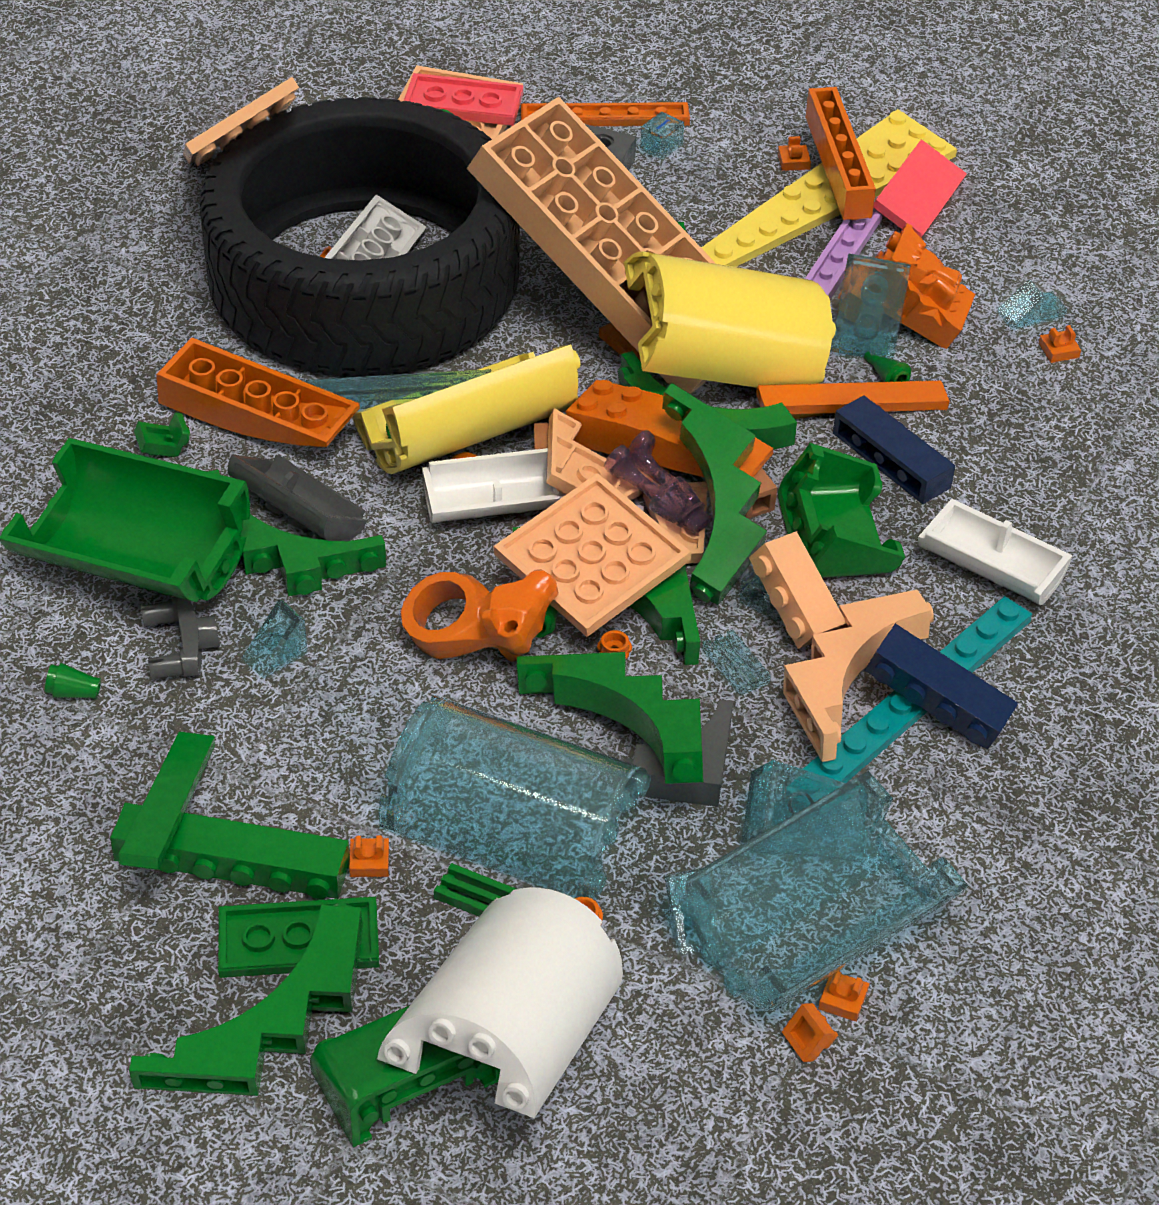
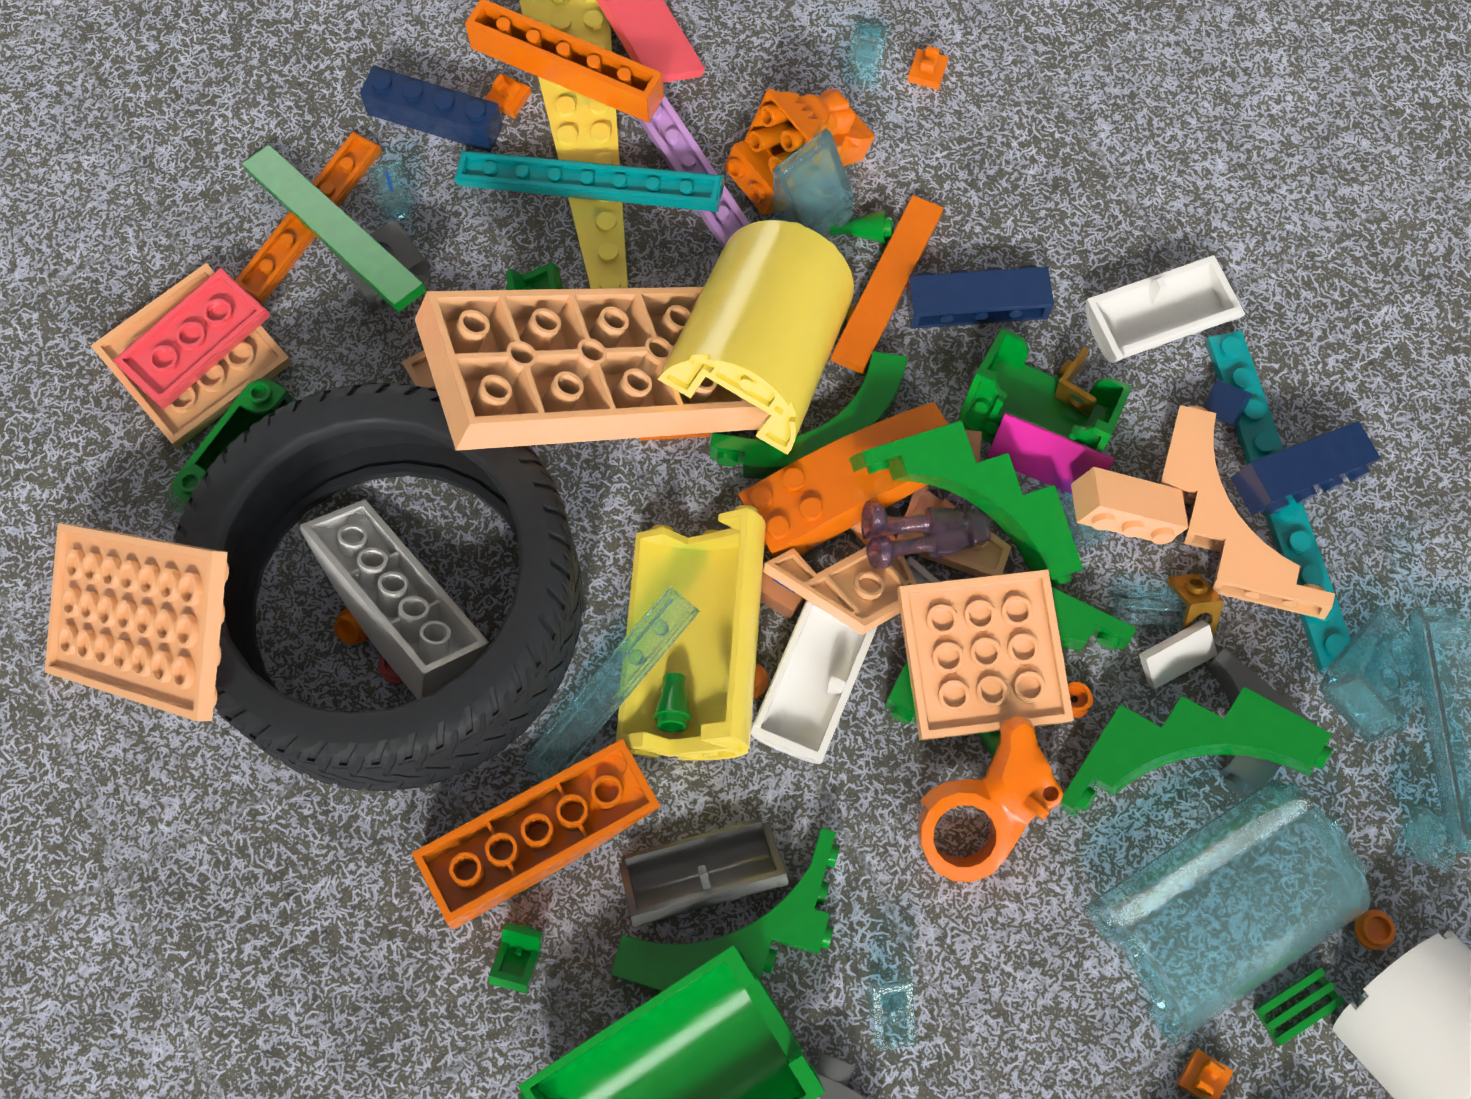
camera: 55 degrees left, 25 degrees up
none -> tile [242,145,426,313]
none -> dark blue brick [360,65,503,153]
none -> teal tile [454,150,725,212]
none -> dark pink piece [986,412,1115,494]
none -> pearl gold bracket [1054,347,1097,417]
none -> white tile [1139,620,1217,689]
none -> pearl gold bracket [1167,574,1224,636]
none -> dark blue tile [1203,379,1252,427]

